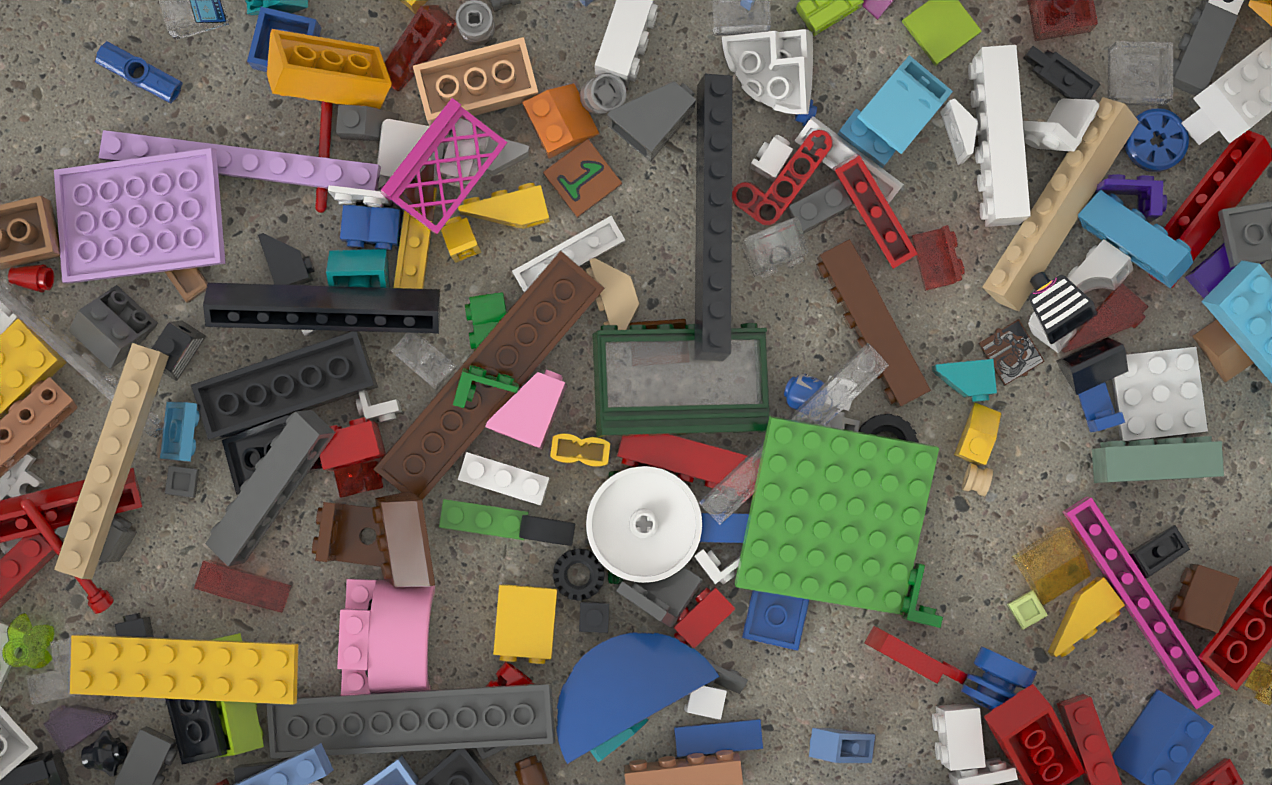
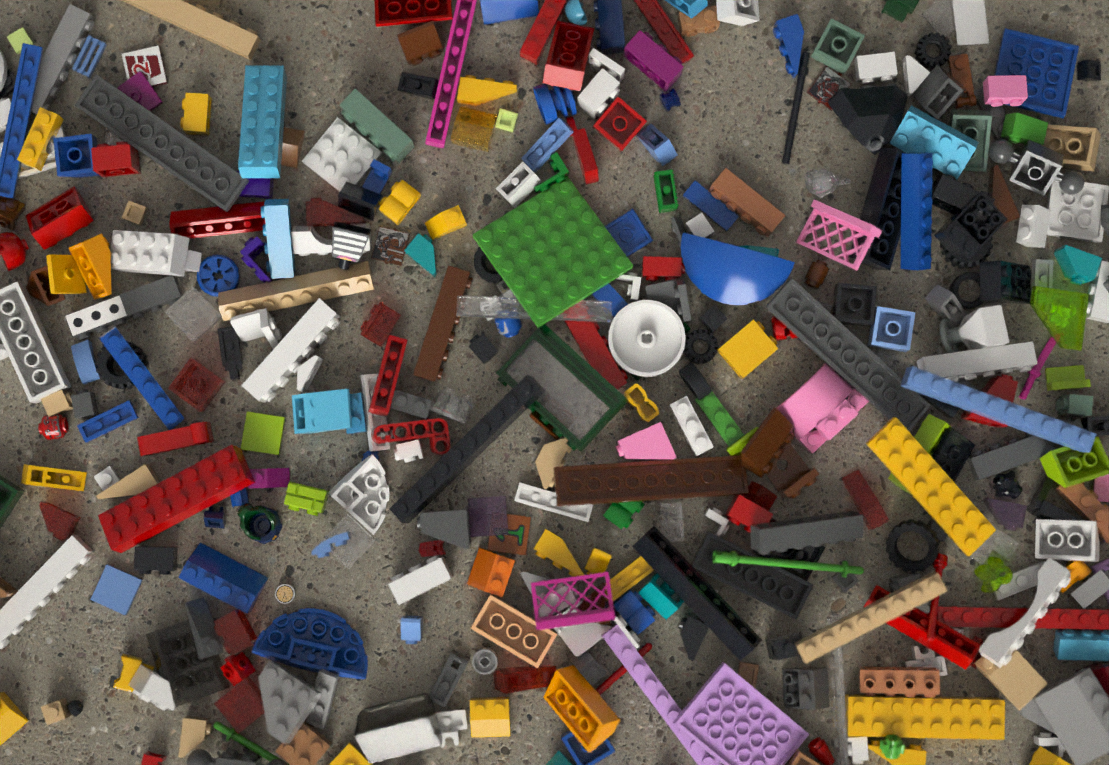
camera: 130 degrees left, 0 degrees up
dark azure plate [160,402,199,462] -> none
green bracket [453,365,519,408] -> none
light grey wheel [580,74,626,114] -> none
tan wheel [962,463,993,497] -> none
none -> yellow brick [379,179,421,225]
none -> red piece [418,540,446,557]
none -> clear purple slope [468,496,509,537]
none -> black brick [469,334,499,365]
none -> white brick [496,162,542,208]
none -> medium blue plate [521,118,574,173]
none -> red brick [593,97,647,152]
none -> green brick [653,169,679,213]
none -> bright green bar [712,550,864,578]
none -> lime slope [726,427,759,456]
none -> black tyre [886,519,940,573]

